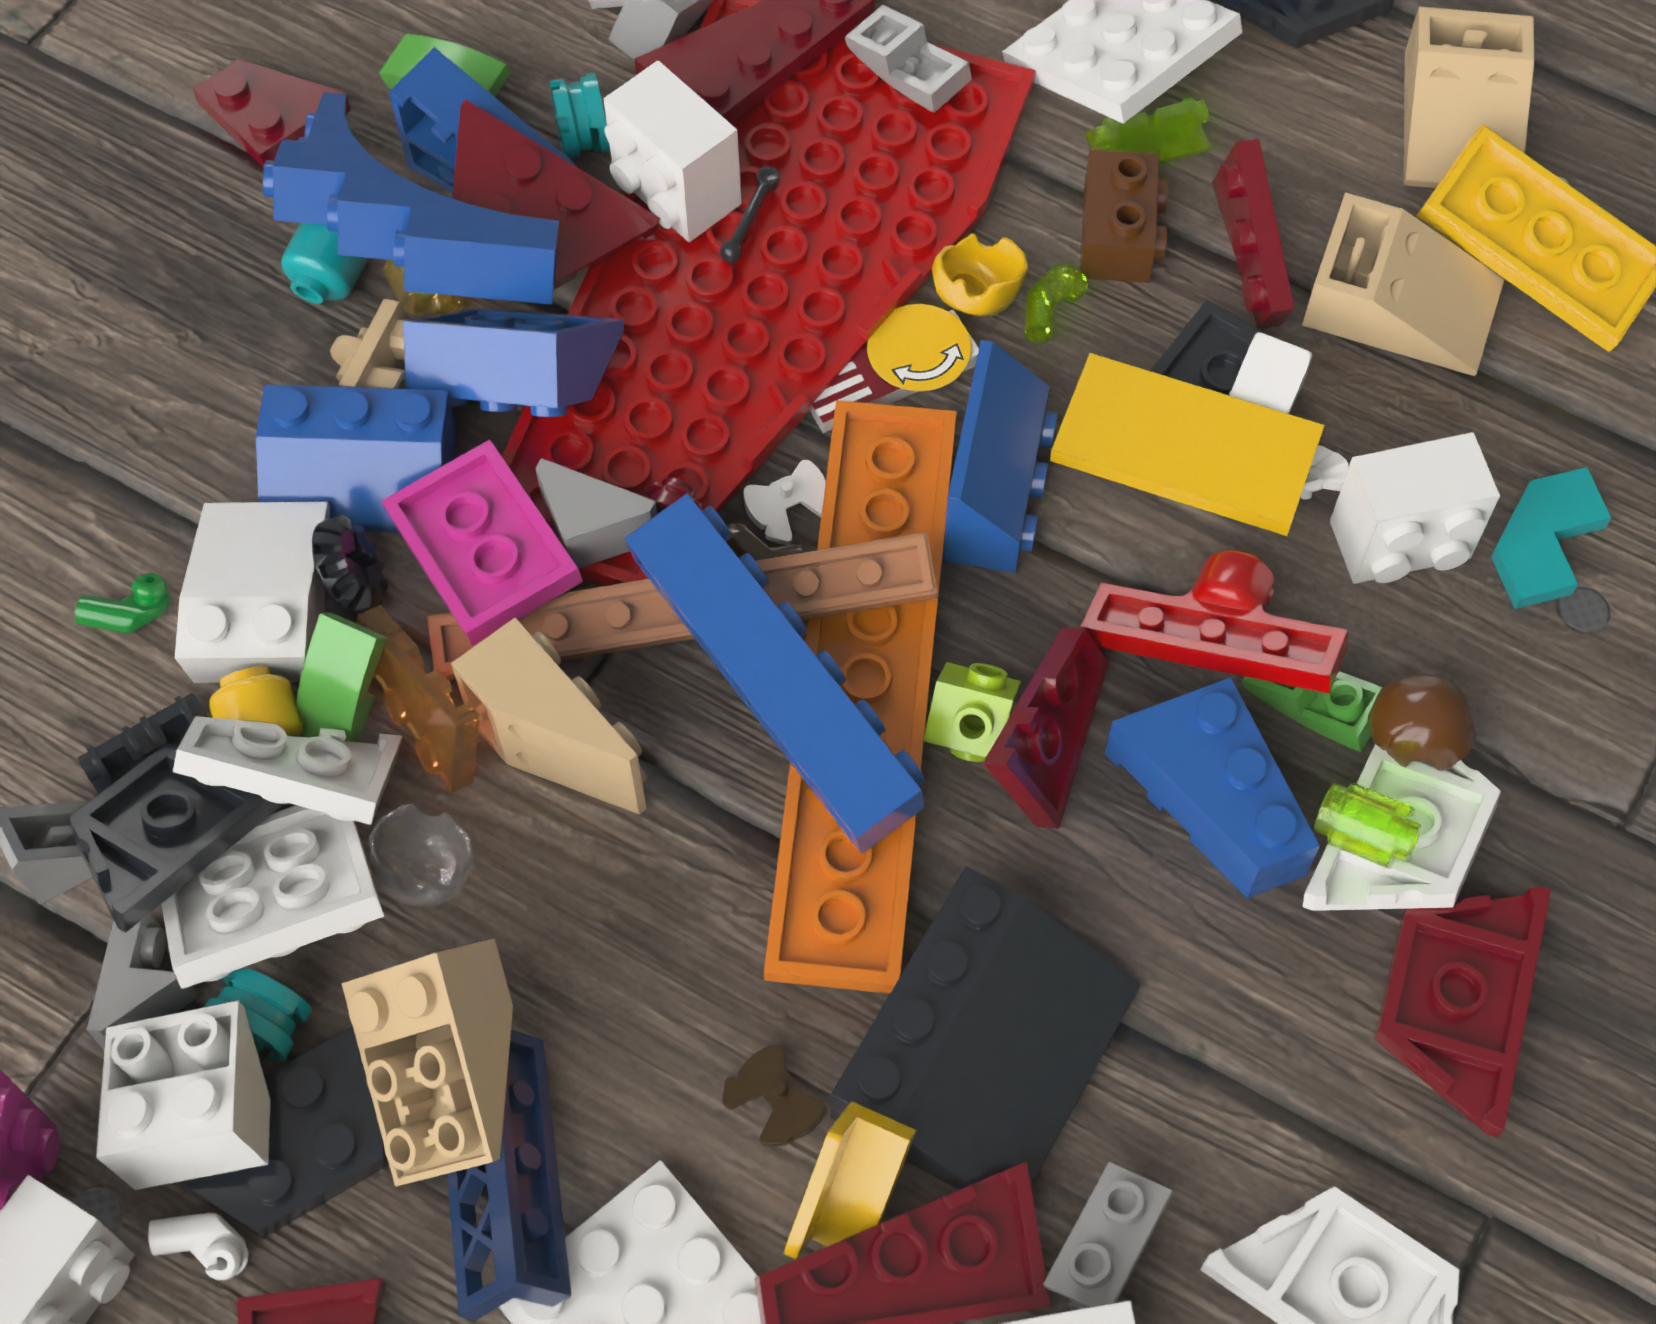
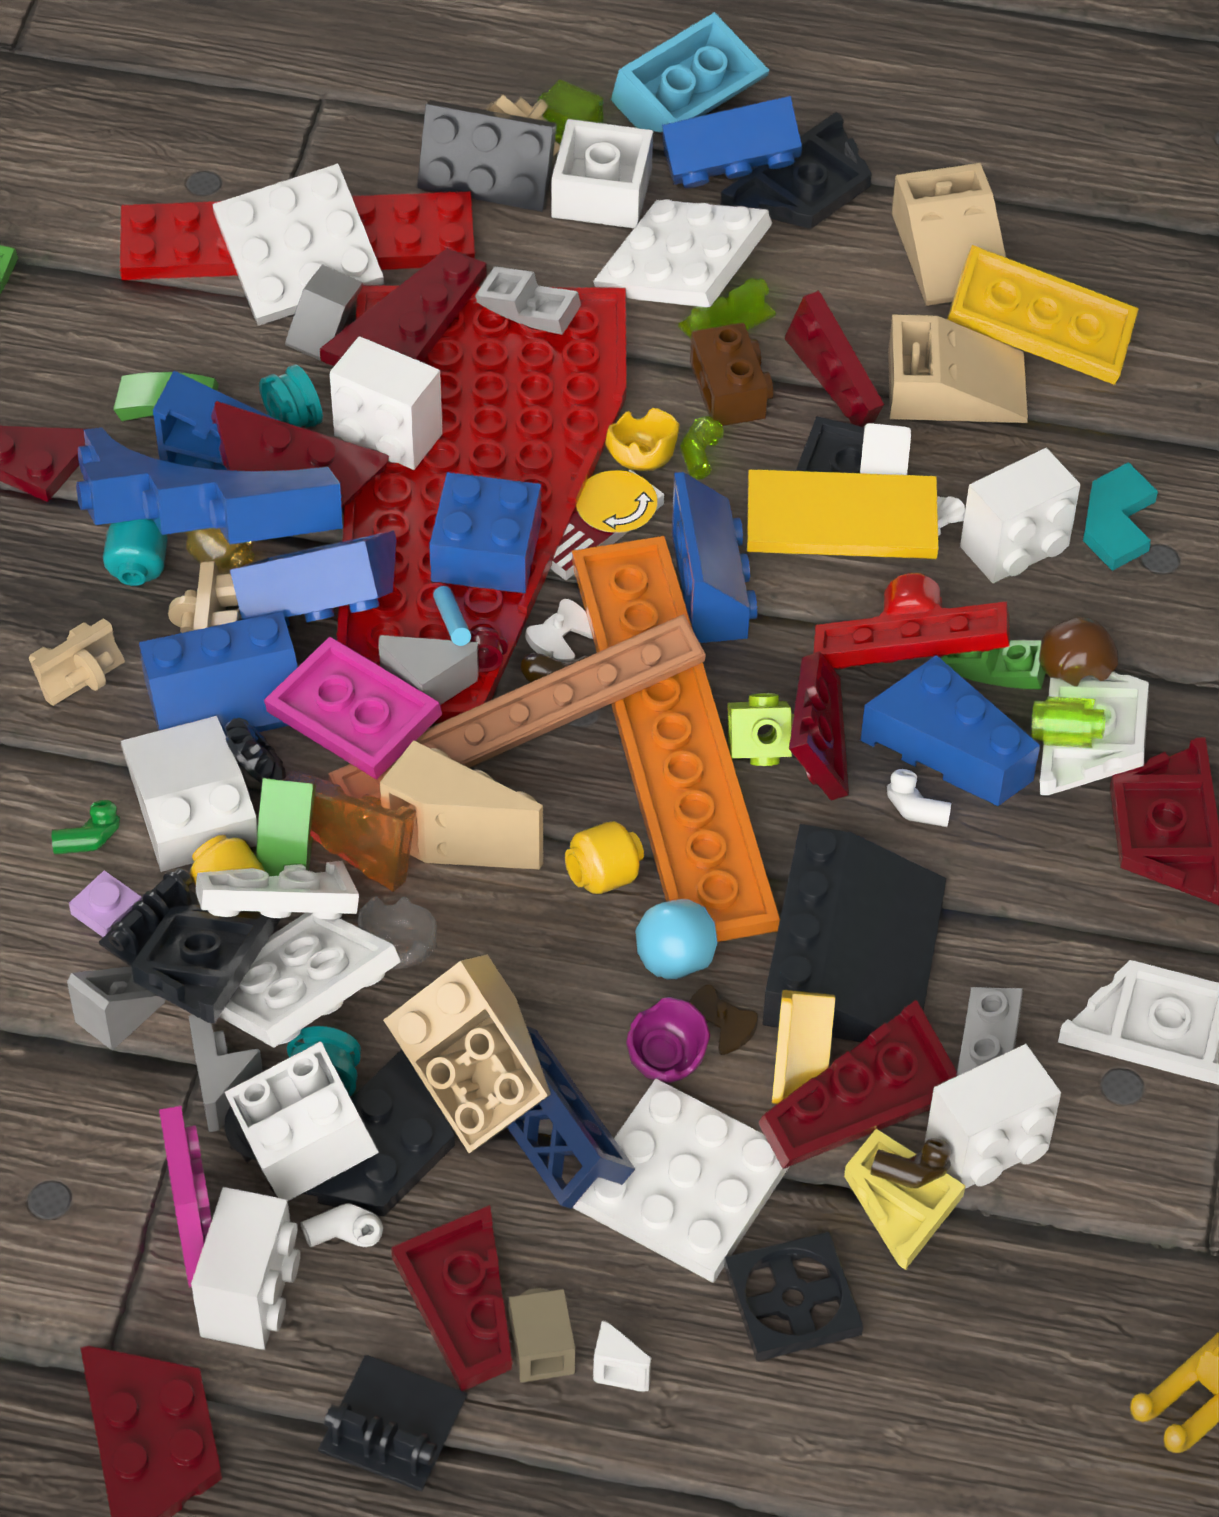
camera: 20 degrees left, 10 degrees down
blue brick [624,493,926,855] -> none
black hinge [720,167,779,263] -> none
none -> tan hips [29,618,125,706]
none -> lavender plate [69,870,142,937]
none -> blue brick [430,472,541,593]
none -> medium azure piece [433,586,471,646]
none -> yellow head [565,821,644,894]
none -> magenta hair [626,997,710,1083]
none -> medium azure hair [635,899,718,980]
none -> white arm [887,769,952,827]

